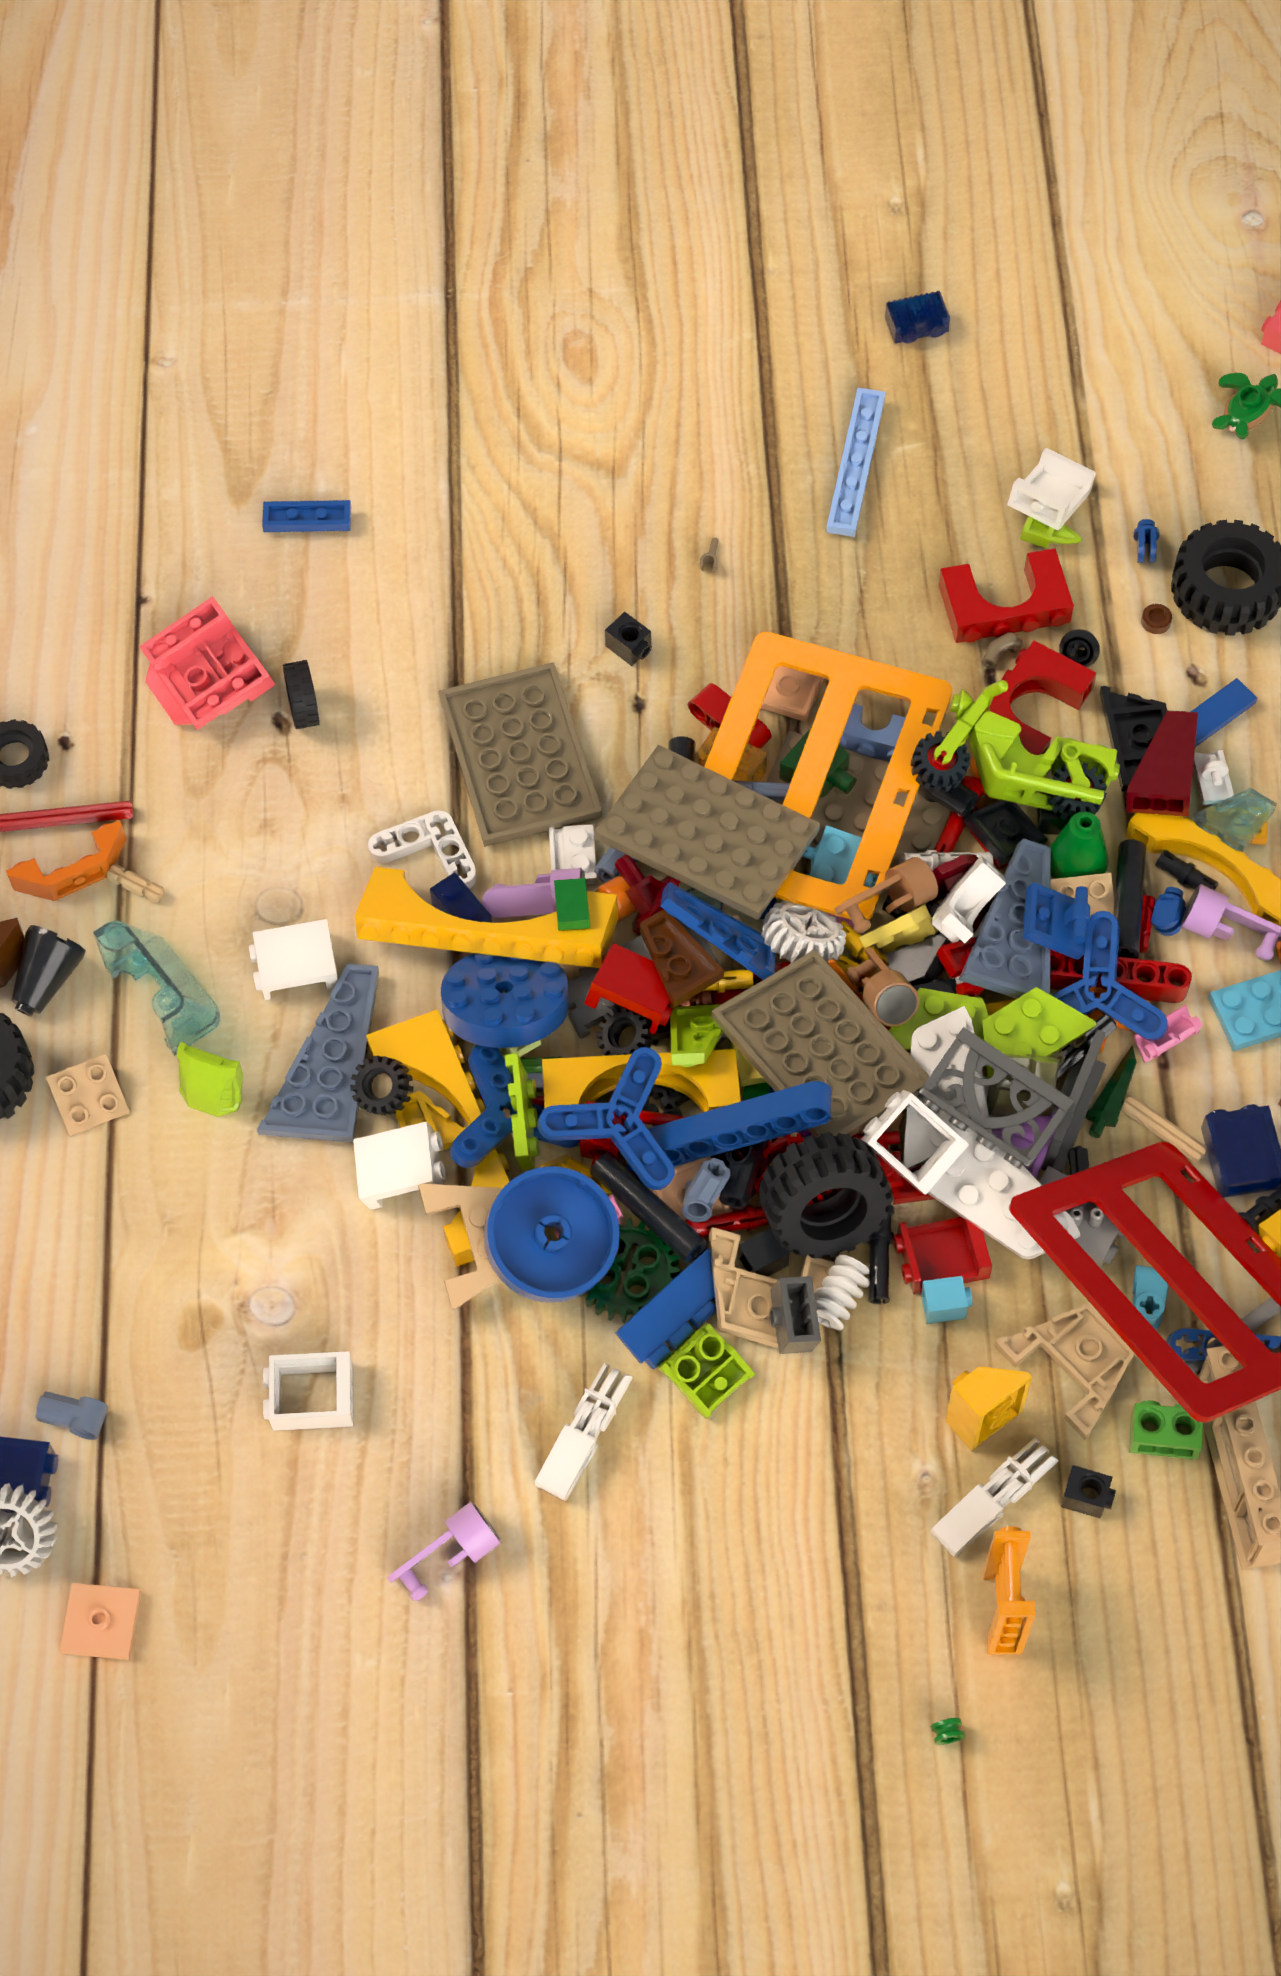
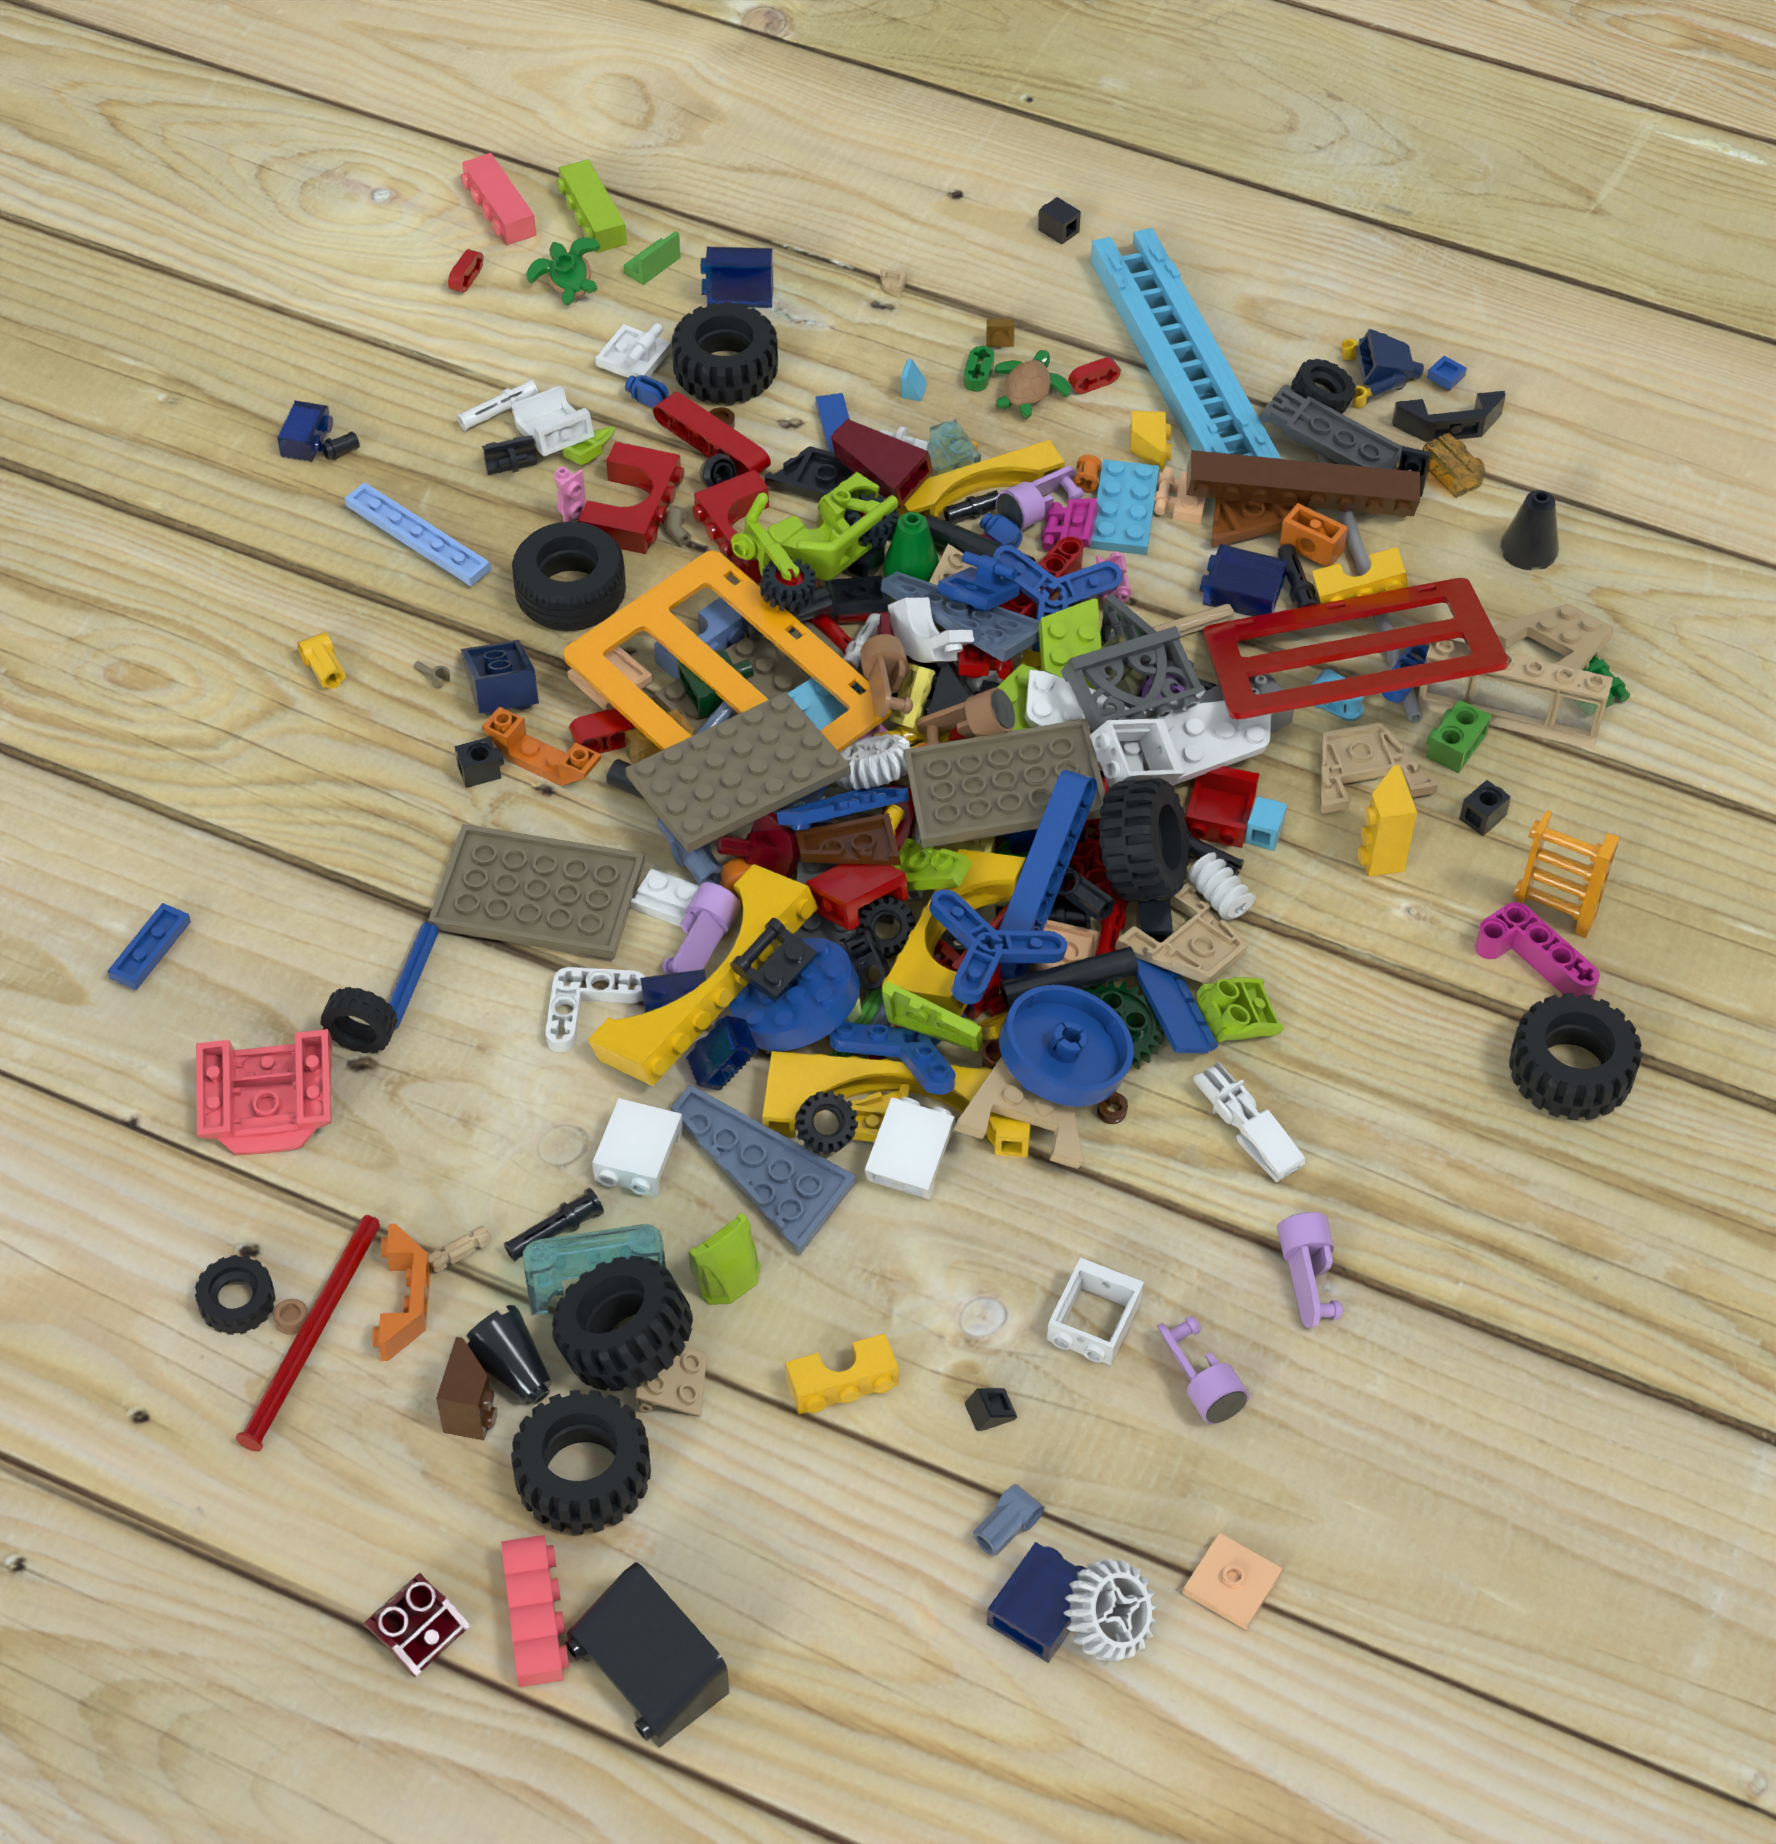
camera: 65 degrees left, 10 degrees down
green tile [554,878,590,931] -> none
sand blue piece [682,1158,730,1223] -> none
dark grey brick [769,1276,821,1354] -> none
white arm [930,1437,1059,1558] -> none
green bush [930,1718,965,1745] -> none
none -> medium nougat tile [273,1299,309,1335]
none -> yellow piece [297,632,346,690]
none -> black pin [321,431,360,460]
none -> blue axle [388,922,438,1030]
none -> red beam [448,249,484,293]
none -> white pin [457,380,539,431]
none -> dark blue slope [461,640,539,715]
none -> black hips [482,435,538,475]
none -> orange slope [482,707,601,786]
none -> black pin [504,1187,604,1262]
none -> black tyre [512,521,626,631]
none -> black tyre [552,1256,693,1392]
none -> bright pink hinge [554,467,586,522]
none -> white plate [595,323,672,378]
none -> red beam [652,392,771,476]
none -> clear blue brick [686,1015,759,1091]
none -> black plate [730,918,817,1003]
none -> yellow arch [785,1333,899,1415]
none -> black piece [839,926,891,989]
none -> black slope [965,1388,1017,1431]
none -> dark pink plate [1041,498,1099,551]
none -> reddish brown bush [1097,1092,1128,1124]
none -> lavender piece [1157,1316,1249,1424]
none -> dark pink beam [1475,902,1600,999]
none -> black tyre [1509,993,1642,1120]

